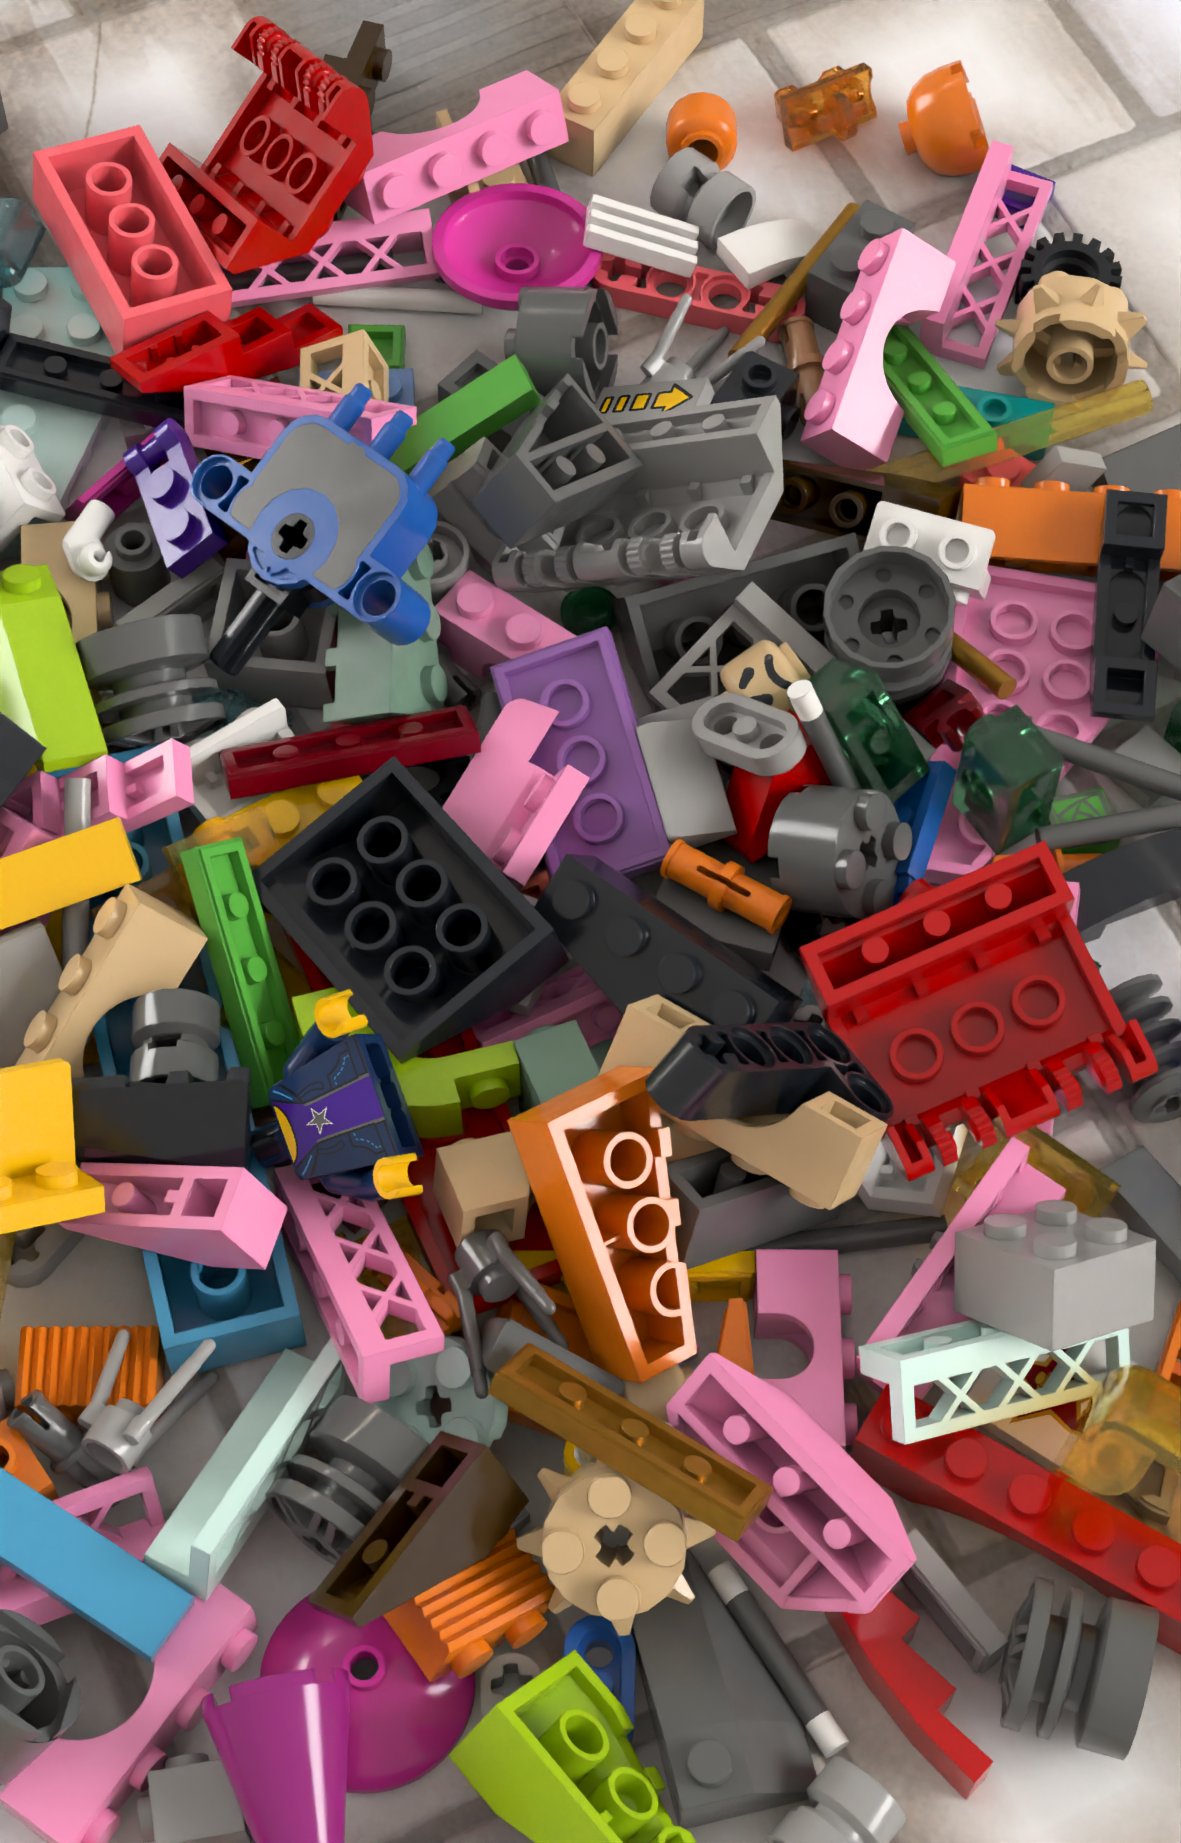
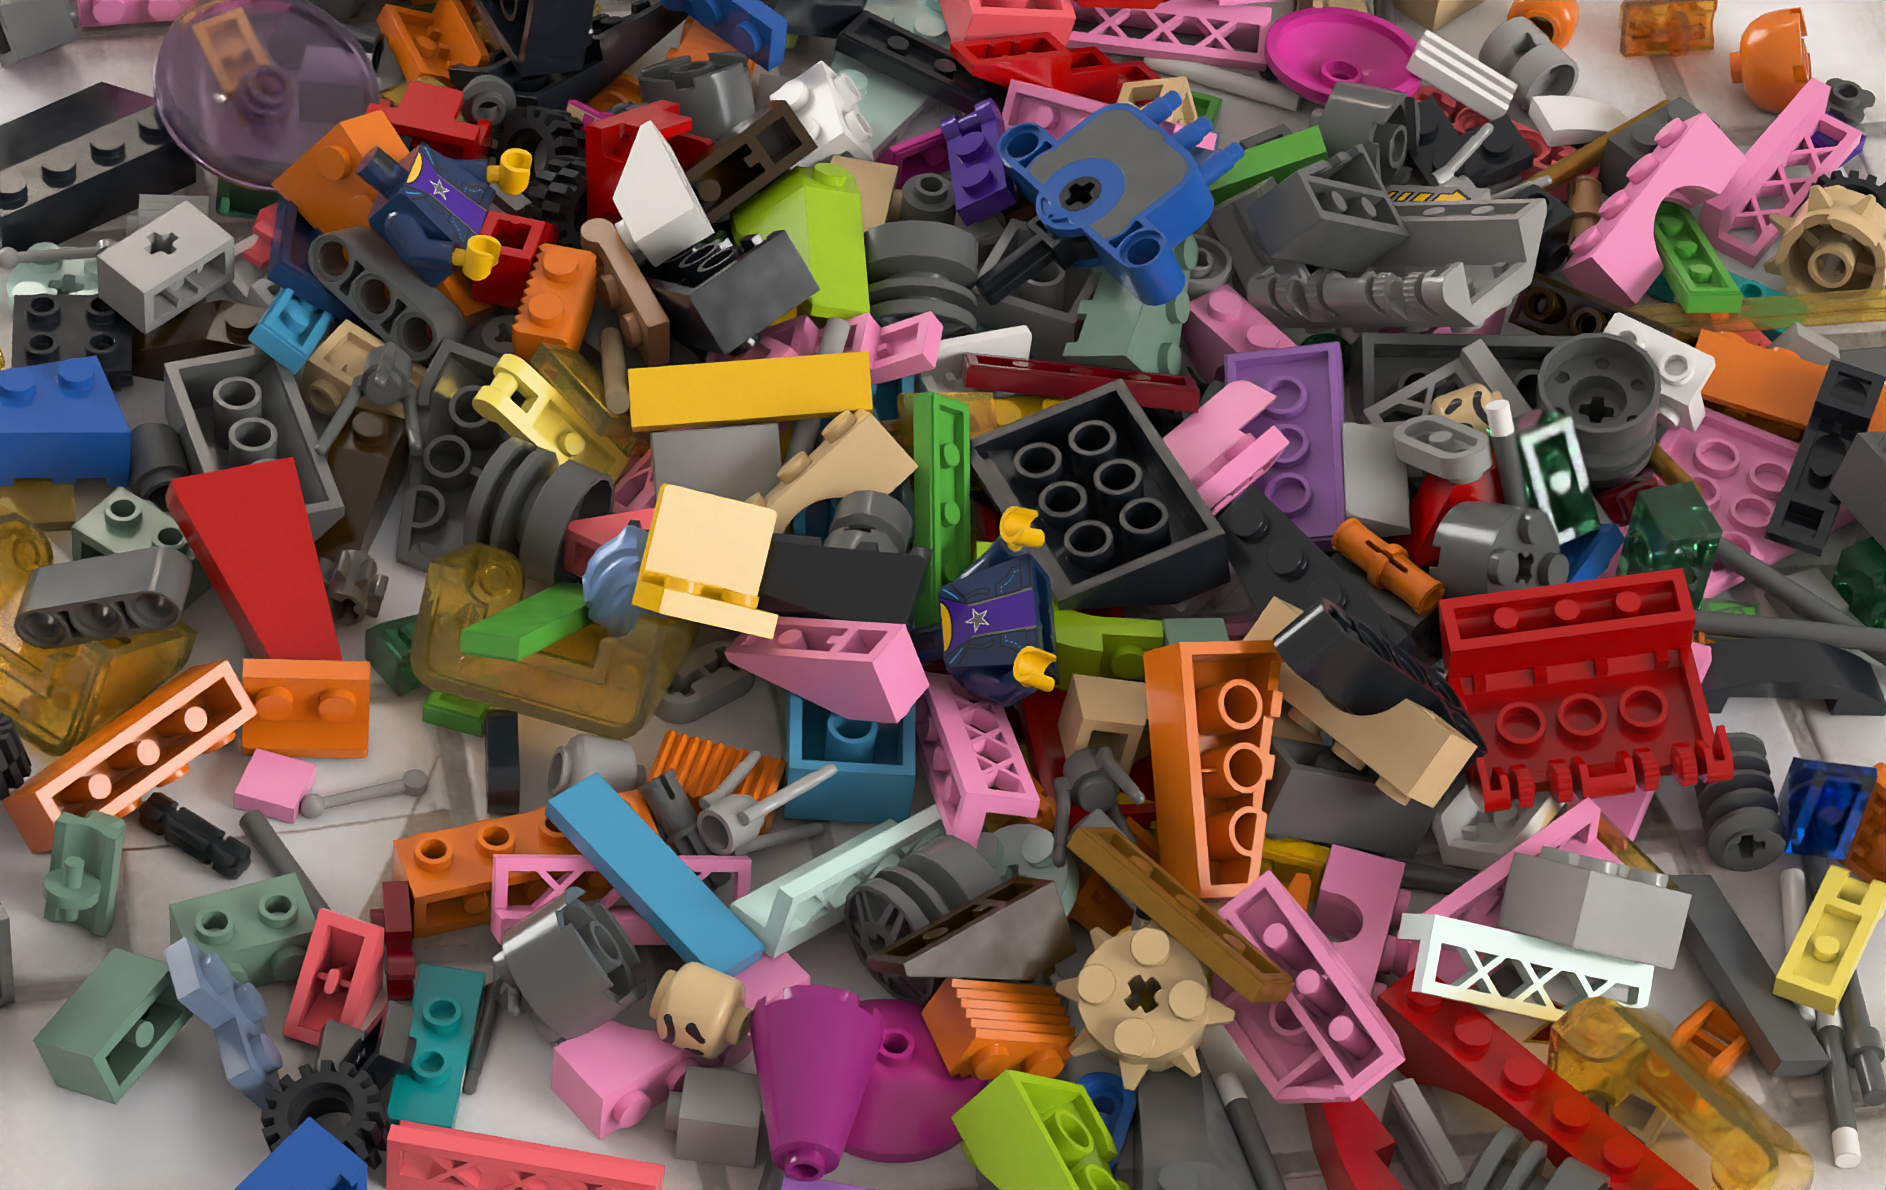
camera: 10 degrees right, 15 degrees down
white arm [62,500,115,582] -> none
none -> tan head [649,962,753,1060]
none -> black plate [1405,96,1534,188]
none -> dark grey plate [1825,78,1875,127]

